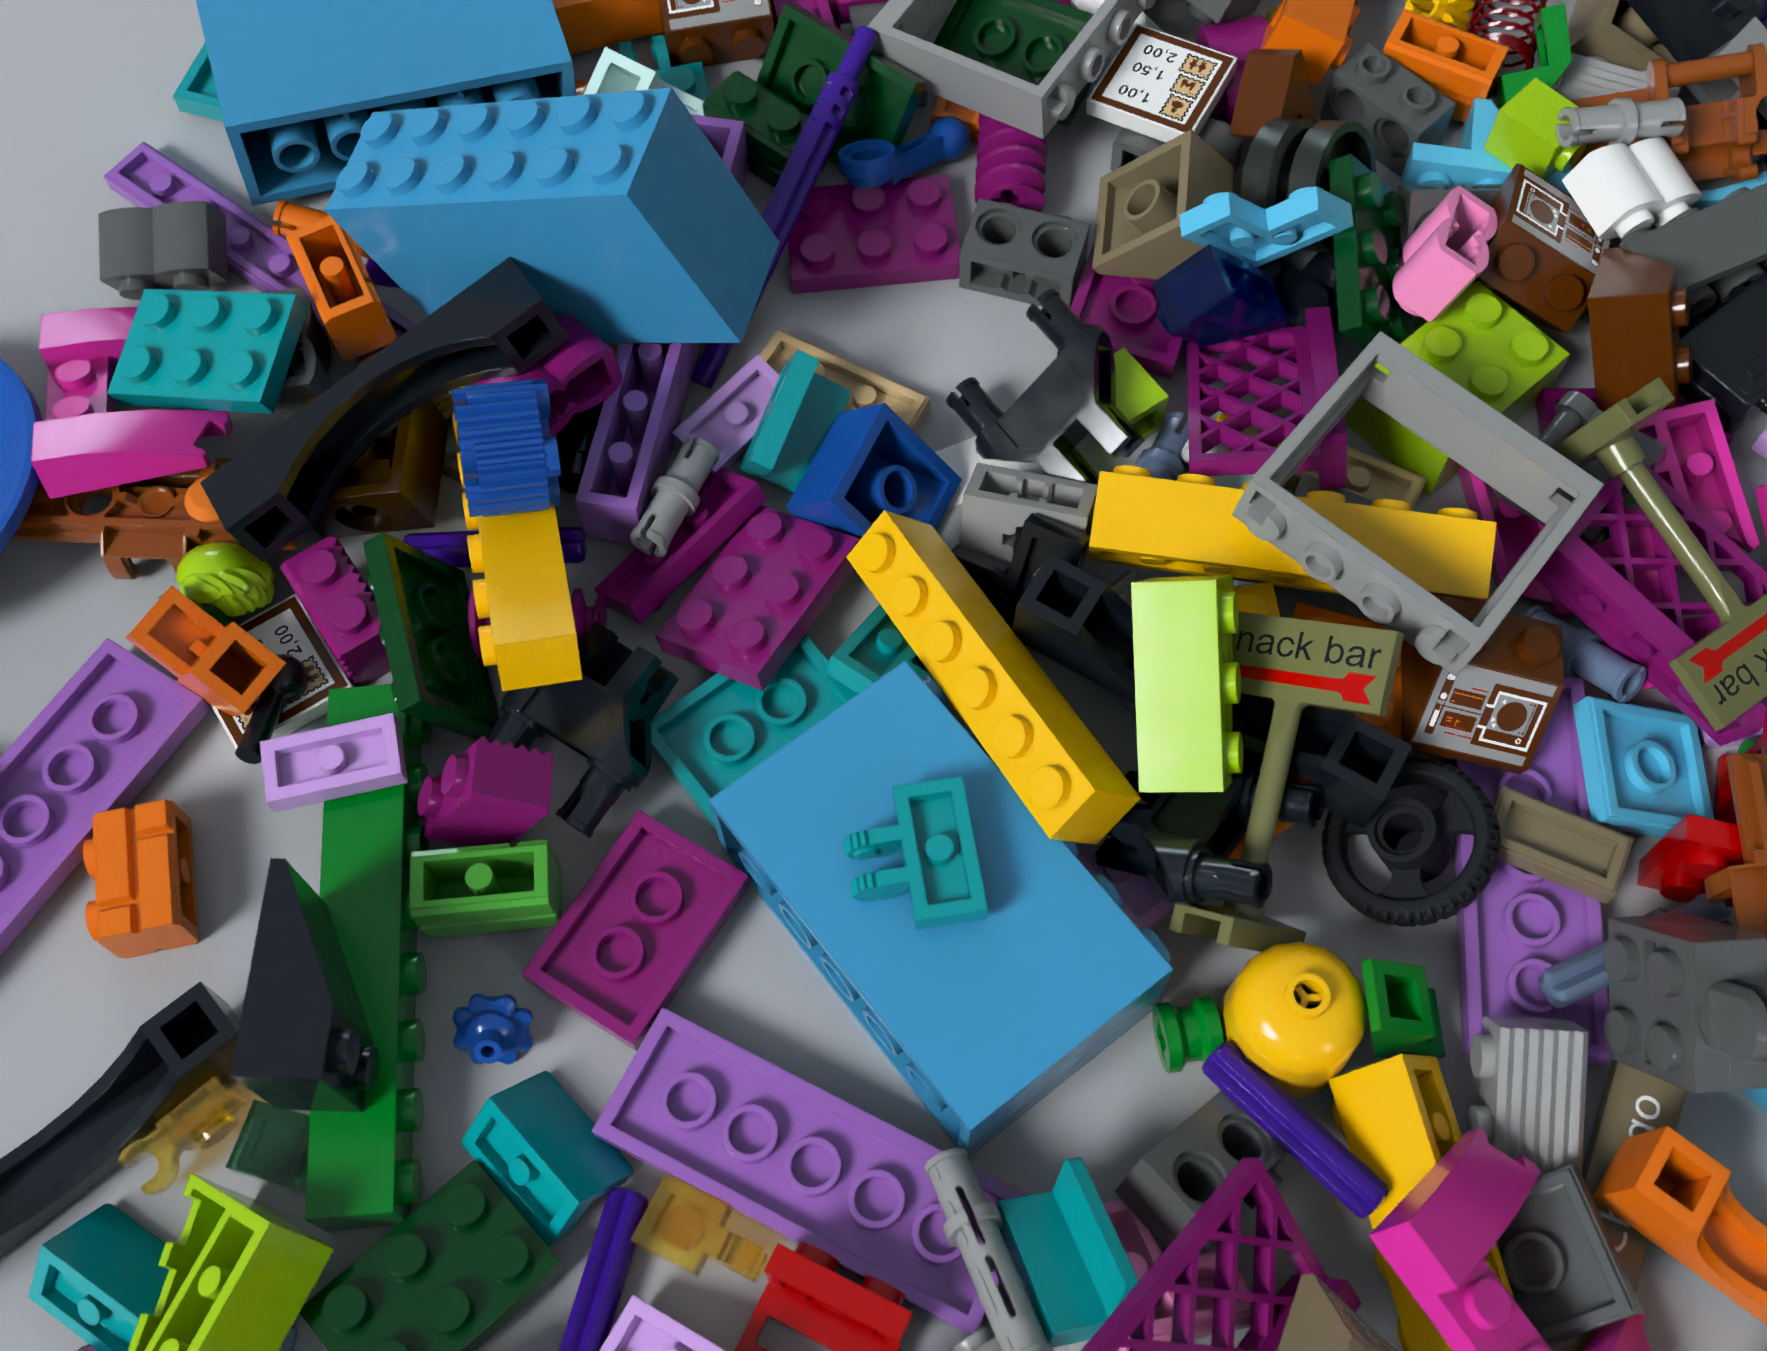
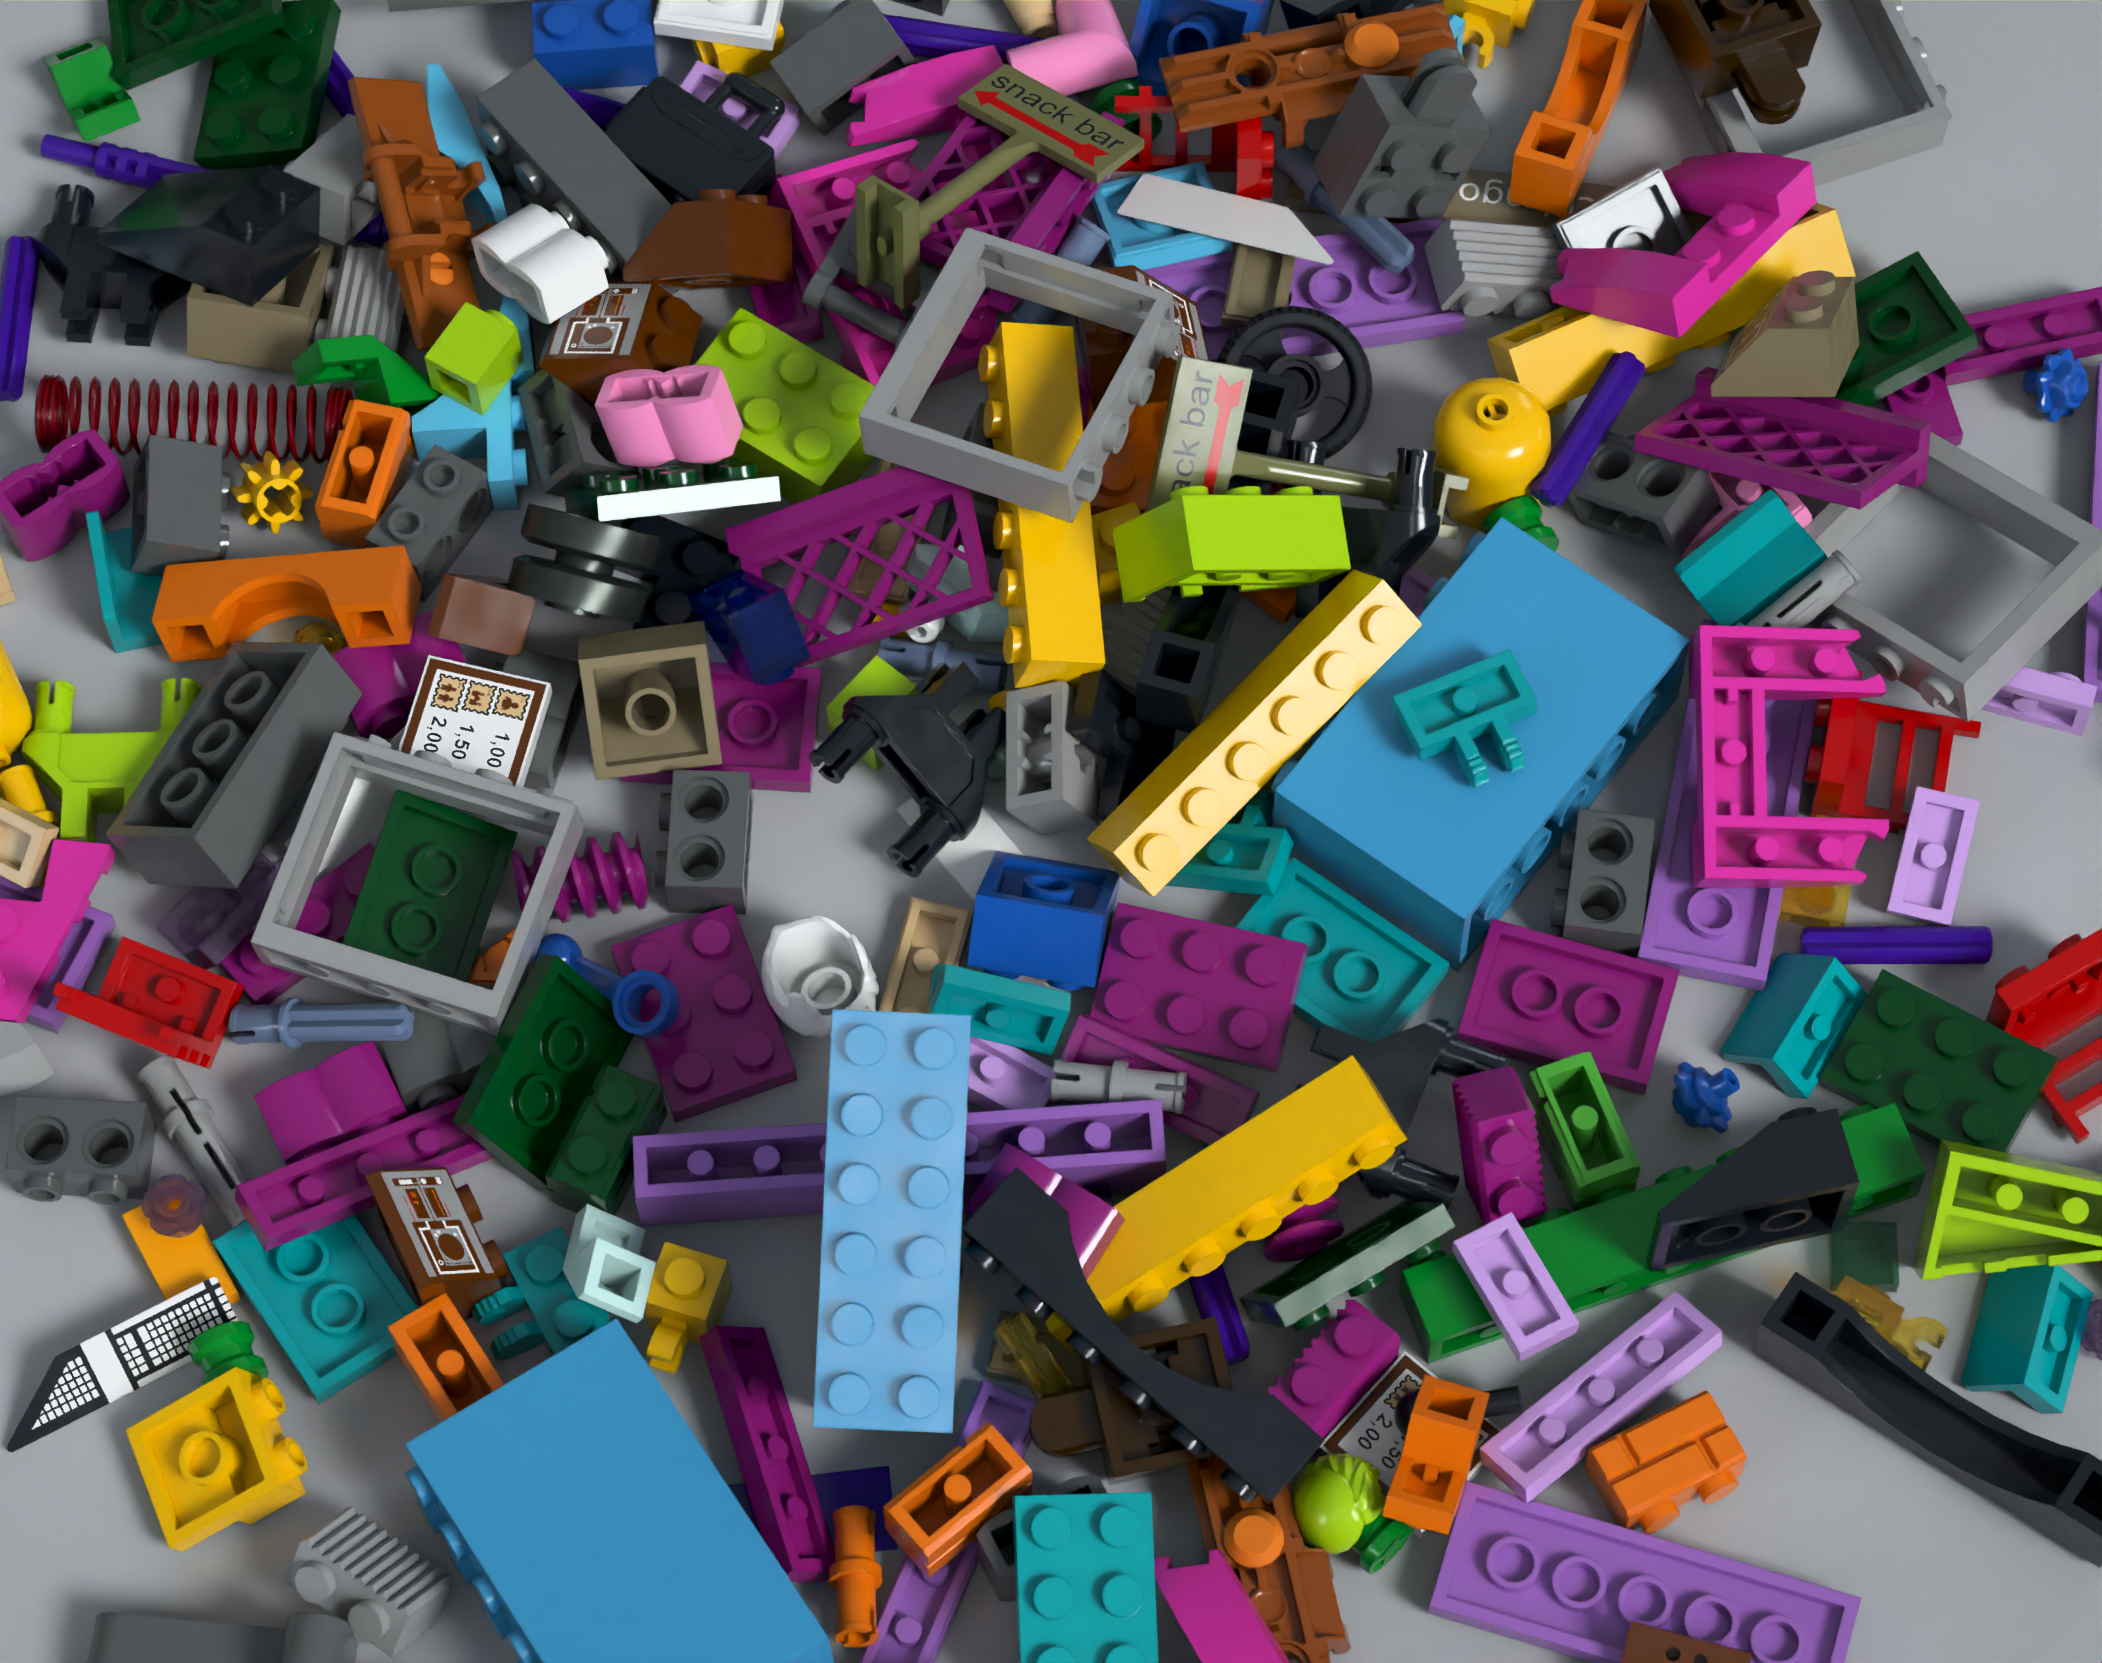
camera: 105 degrees left, 0 degrees up
blue brick [452,379,561,517] -> none
dark purple axle [691,26,878,389] -> none
medium azure plate [1179,186,1354,269] -> none
green slope [1361,958,1446,1059] -> none
light grey pin [1555,97,1686,148] -> none
none -> white hair [761,916,879,1038]
none -> white sticker [1117,174,1334,265]
none -> lavender plate [1479,1291,1723,1504]
none -> dark grey brick [1550,809,1656,958]
none -> dark pink wedge [1688,625,1889,888]

